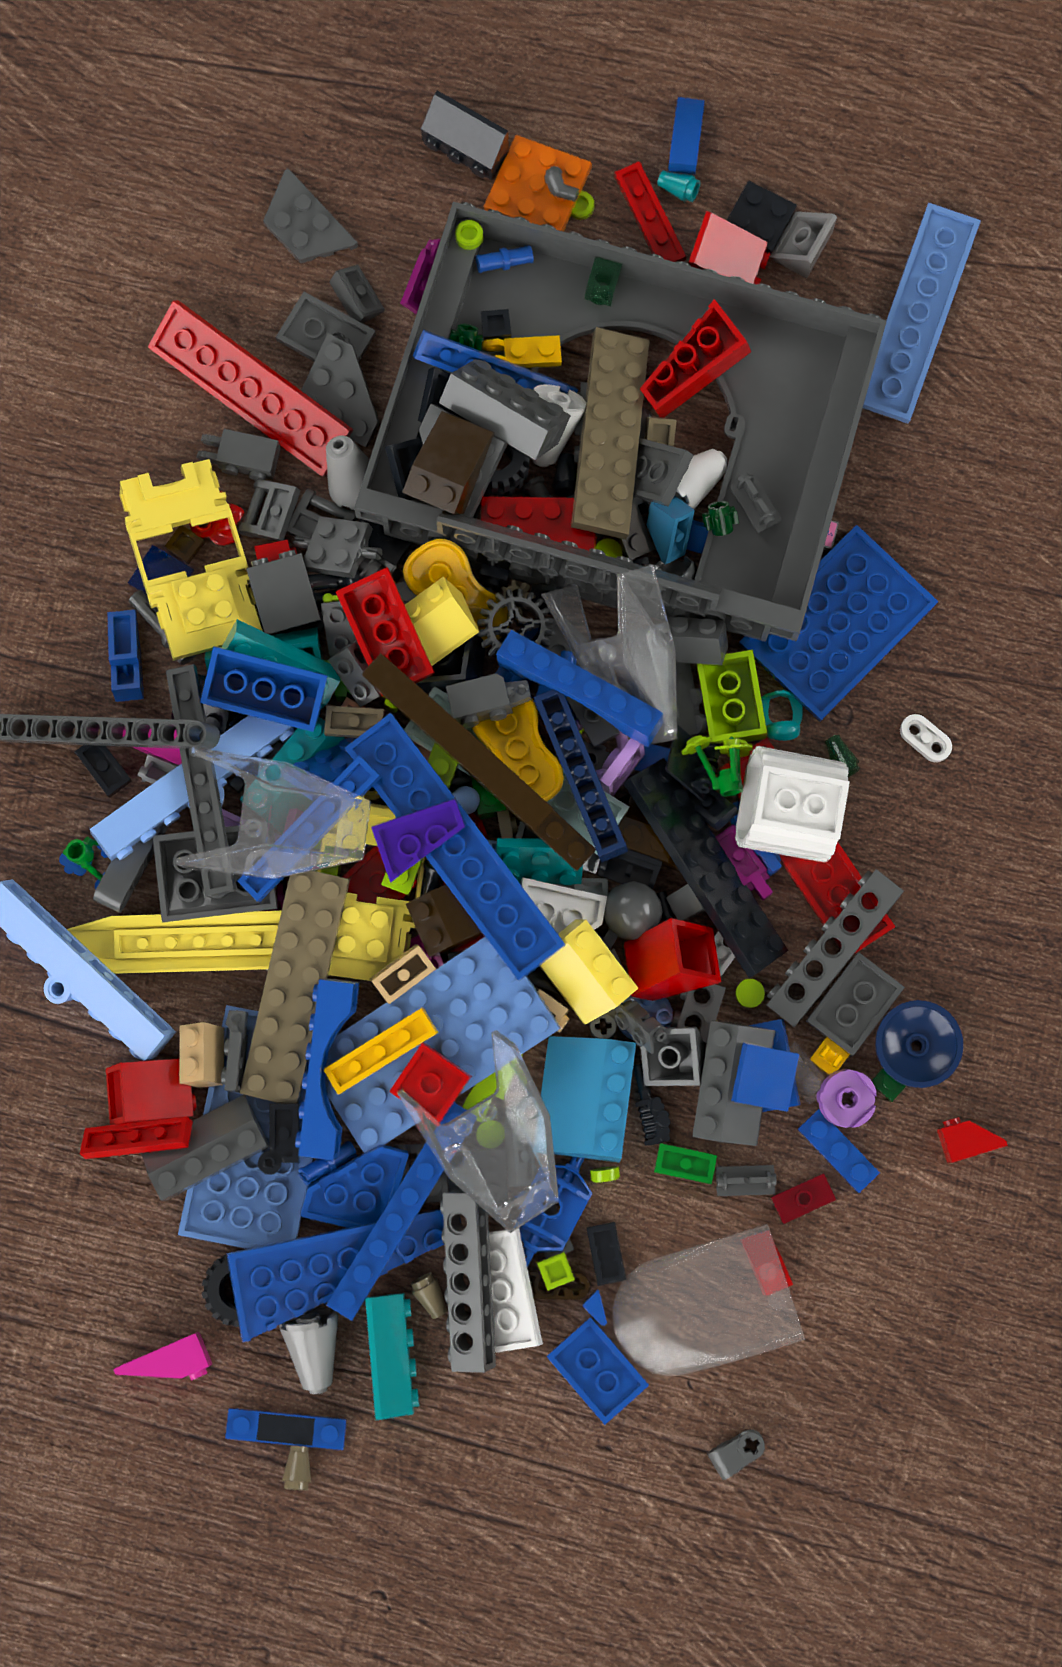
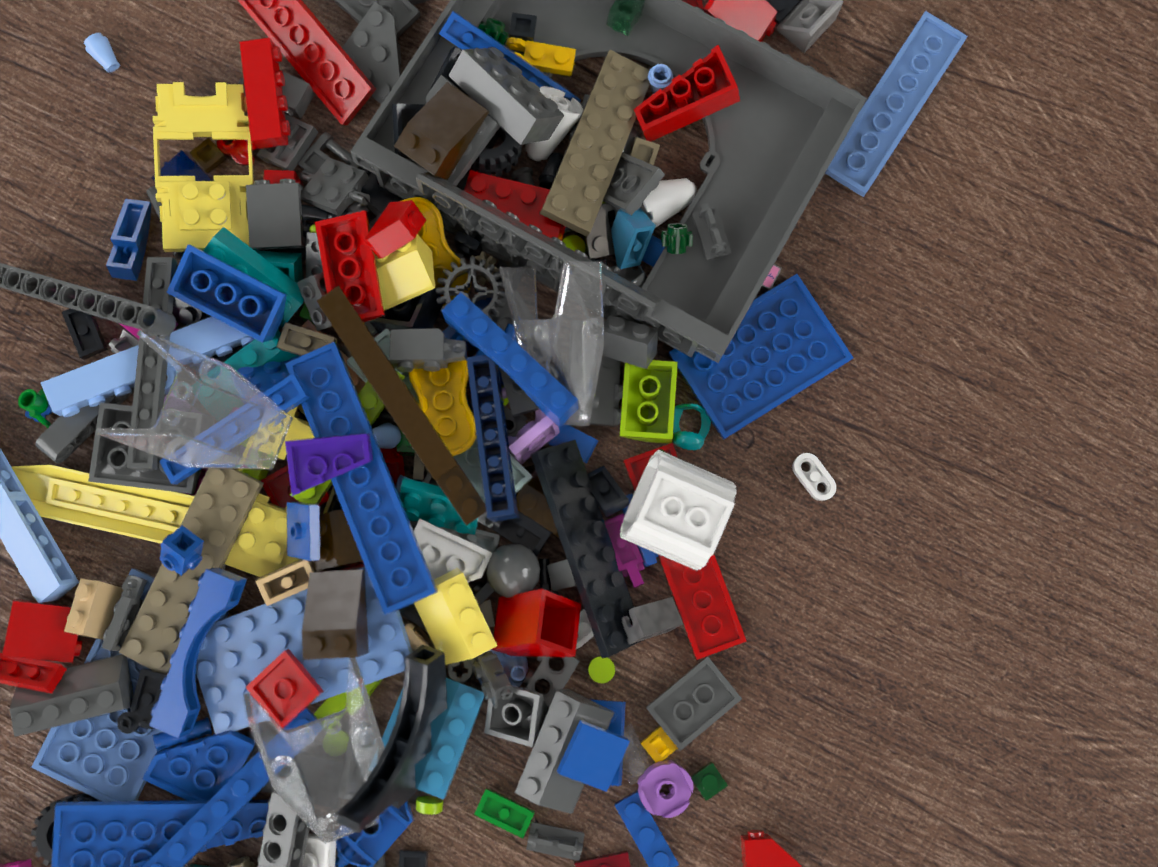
camera: 10 degrees right, 0 degrees up
yellow plate [323,1007,439,1095] -> none
light grey cone [326,436,370,510] -> none
black piece [633,1064,670,1146] -> none
black hinge [665,725,721,802] -> none
green plant [681,735,753,796] -> none
dark grey brick [767,869,904,1027] -> none
clear green cone [825,735,860,777] -> none
dark blue dish [875,1000,963,1088] -> none
none -> light blue cone [84,33,120,73]
none -> blue brick [160,525,204,576]
none -> red brick [240,37,291,149]
none -> blue plate [287,502,320,561]
none -> slope [302,569,369,660]
none -> black arch [336,644,447,833]
none -> red slope [364,200,427,259]
none -> flat silver hinge [622,597,683,644]
none -> light blue cone [648,64,673,94]

